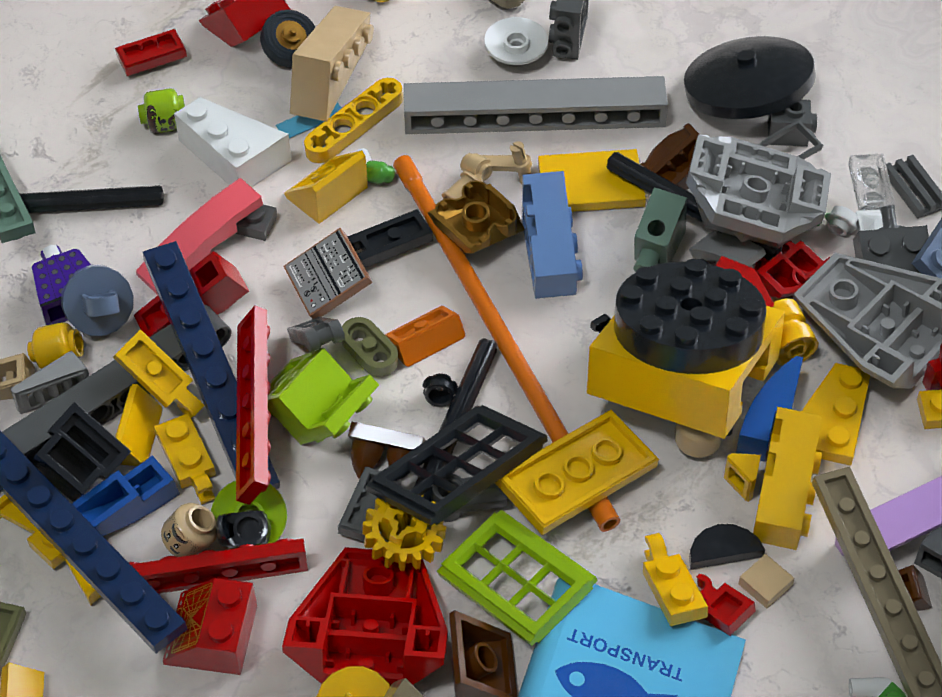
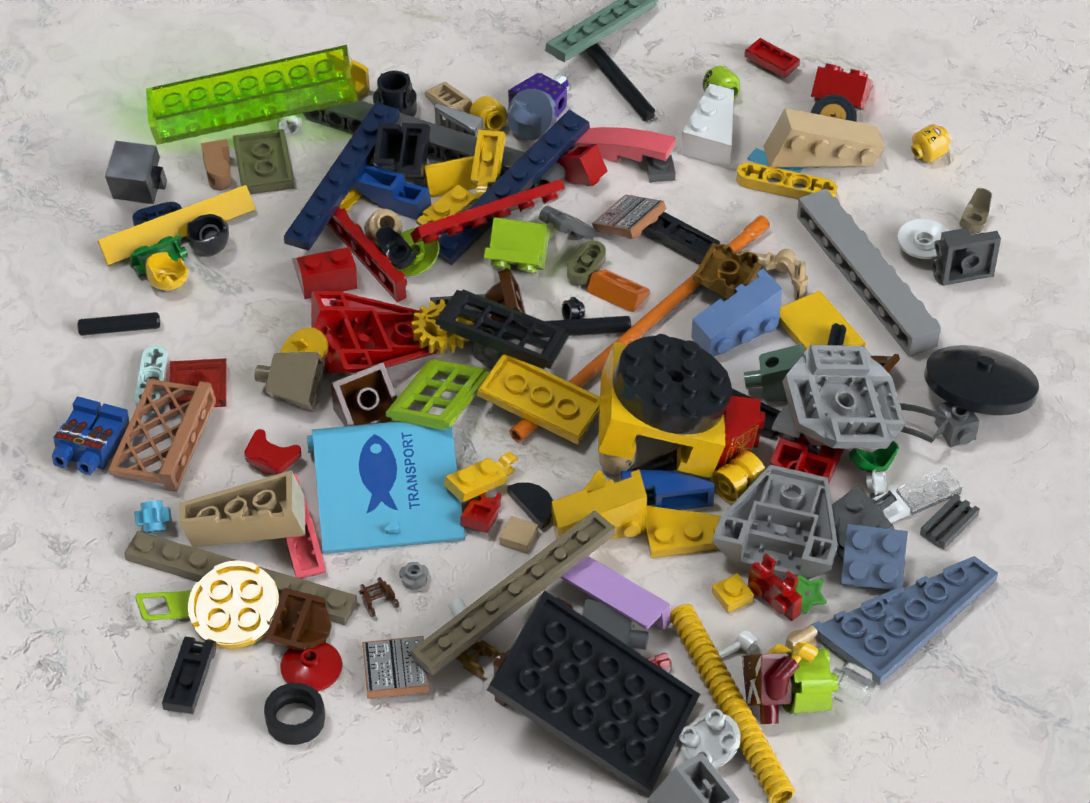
camera: 65 degrees right, 5 degrees down
yellow slope [284,150,368,224] -> none
bright green arm [355,148,395,183] -> none

